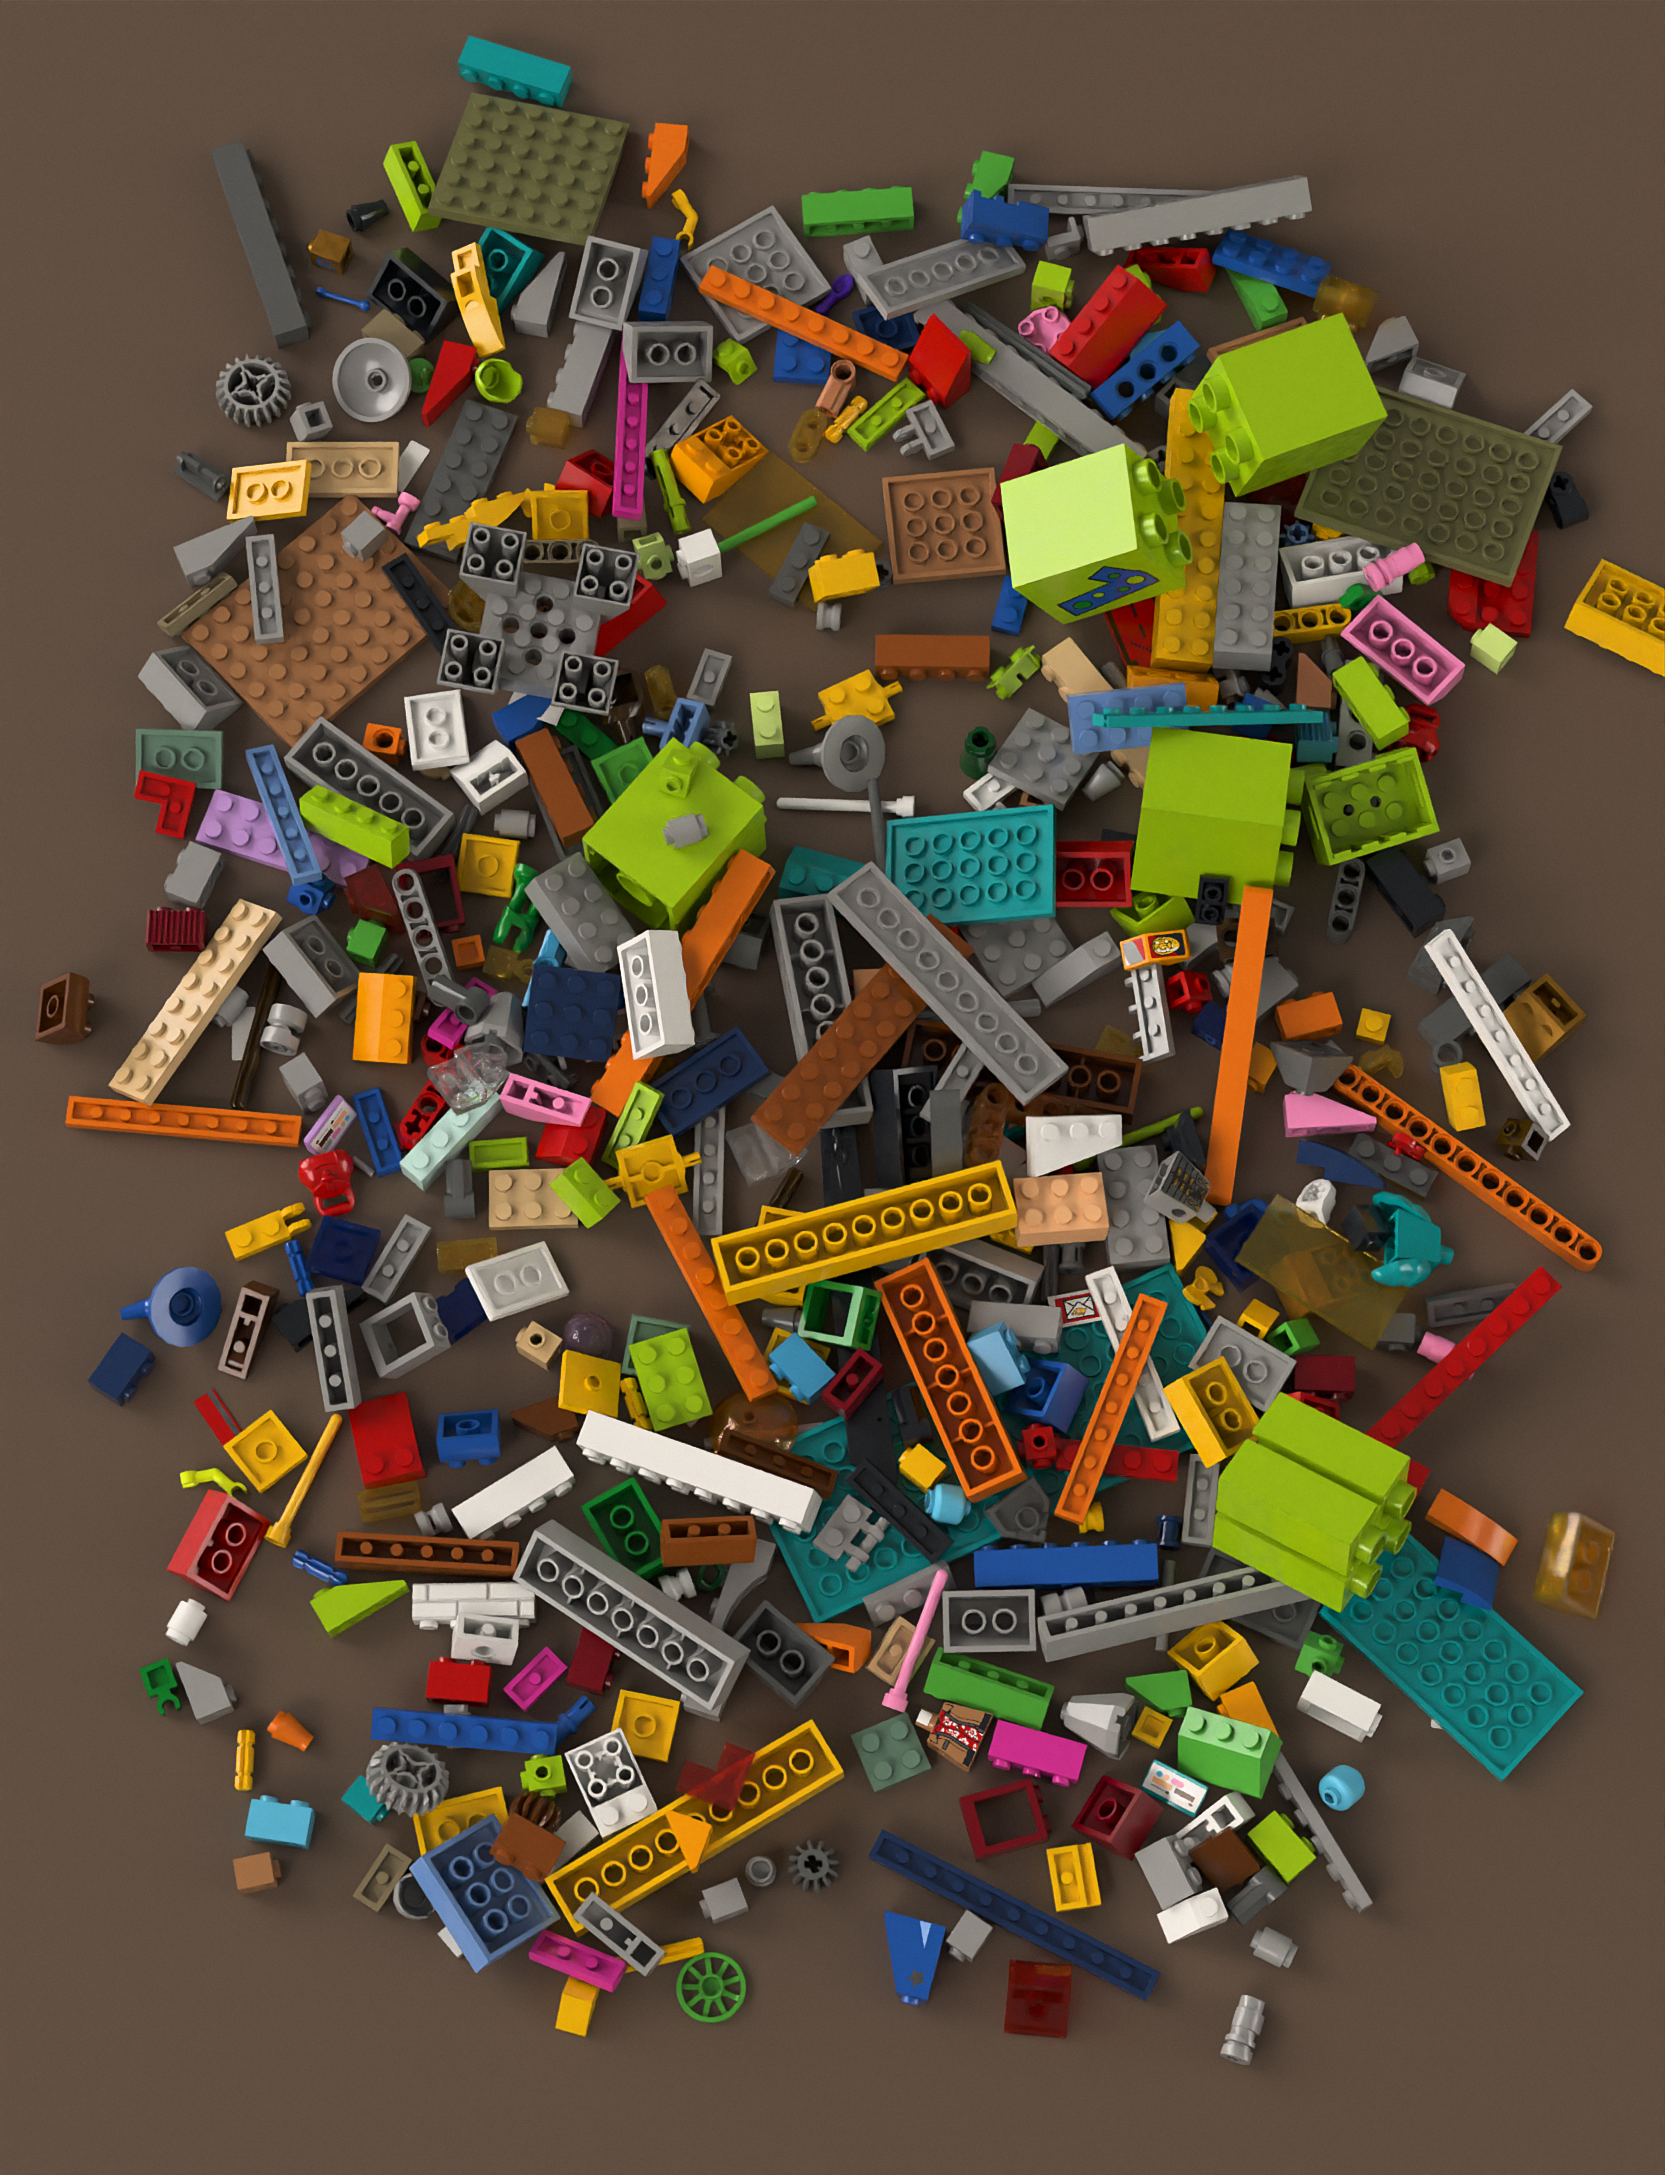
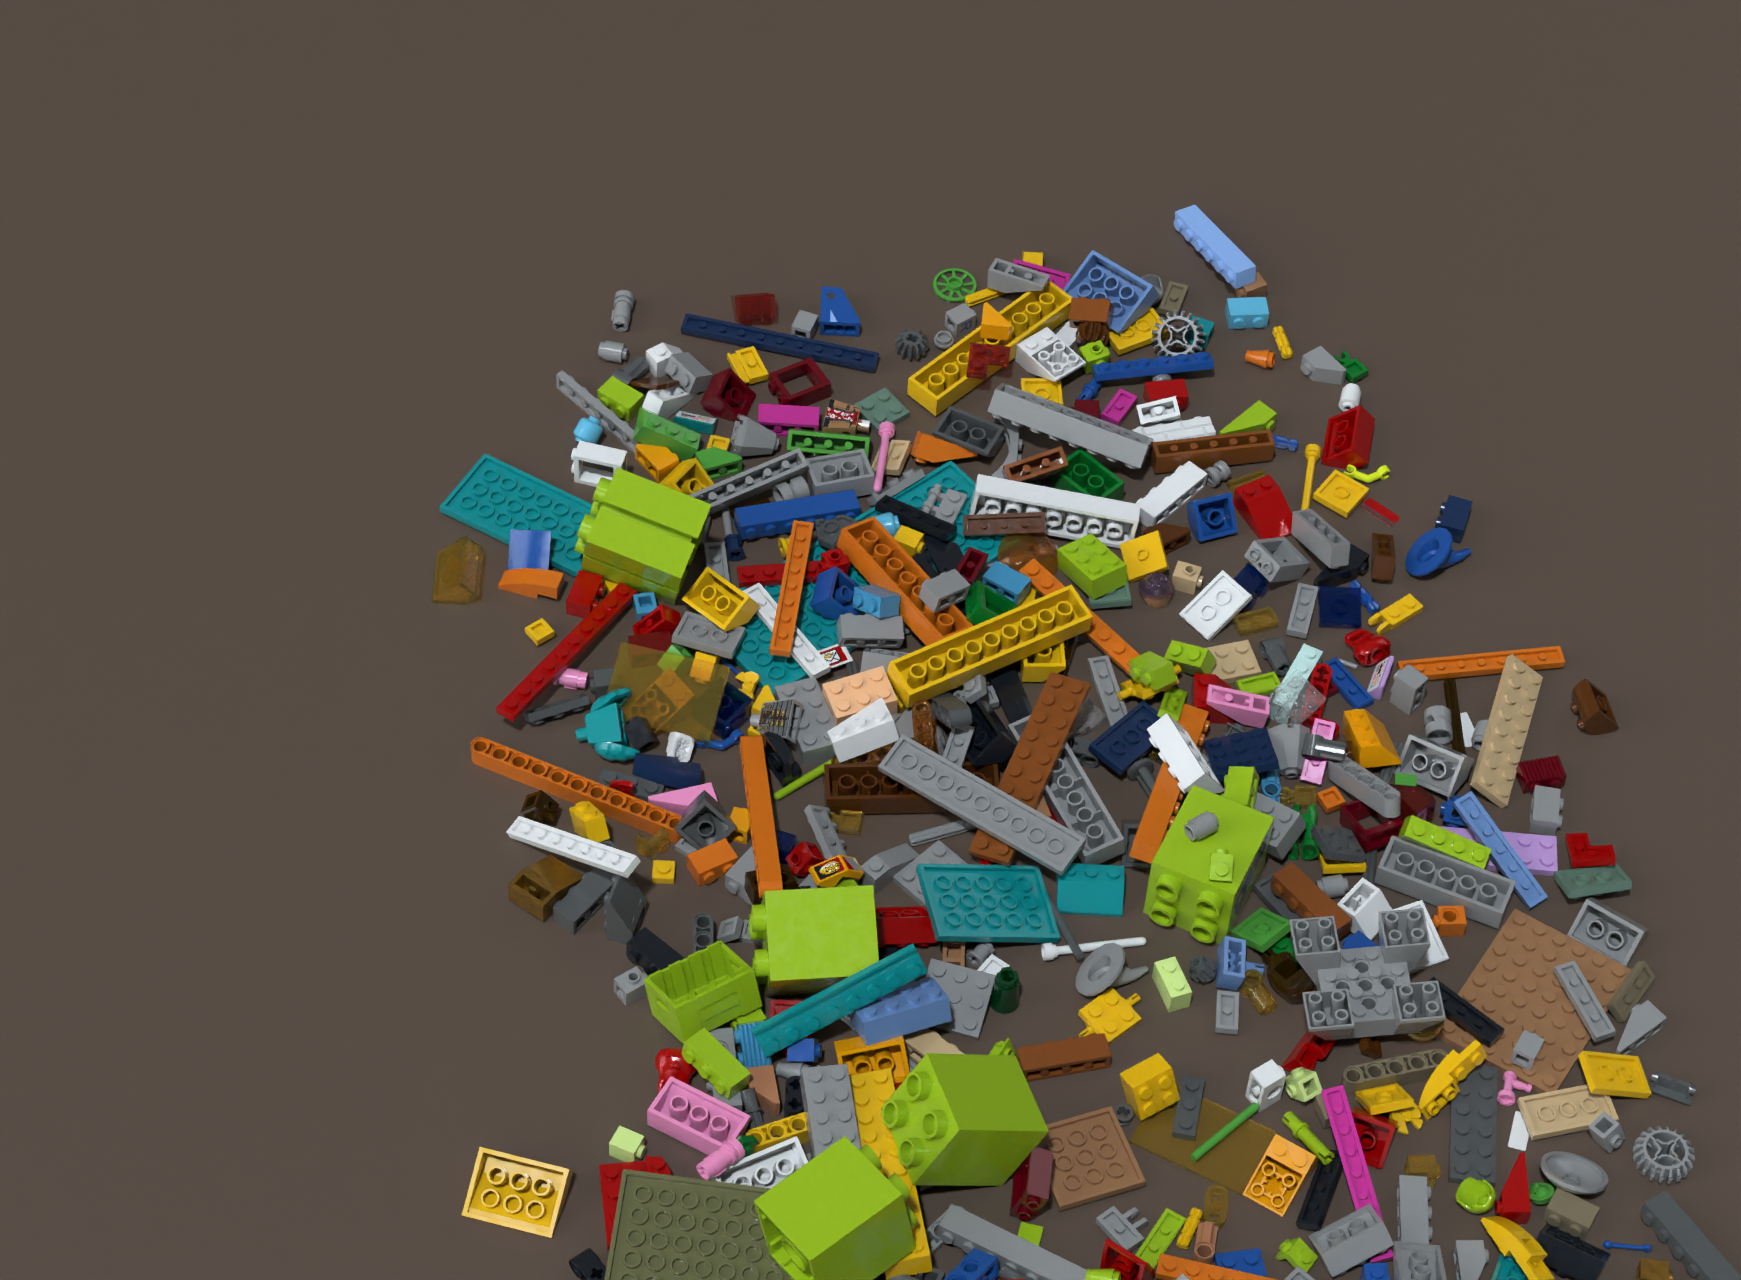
camera: 160 degrees right, 20 degrees down
none -> yellow plate [525,618,555,646]
none -> light grey plate [717,916,744,943]
none -> light grey brick [918,569,971,613]
none -> light grey plate [953,674,987,704]
none -> lime brick [1129,651,1177,691]
none -> light blue brick [1174,205,1256,289]
none -> lime brick [1221,766,1259,809]
none -> dark grey plate [1310,825,1367,863]

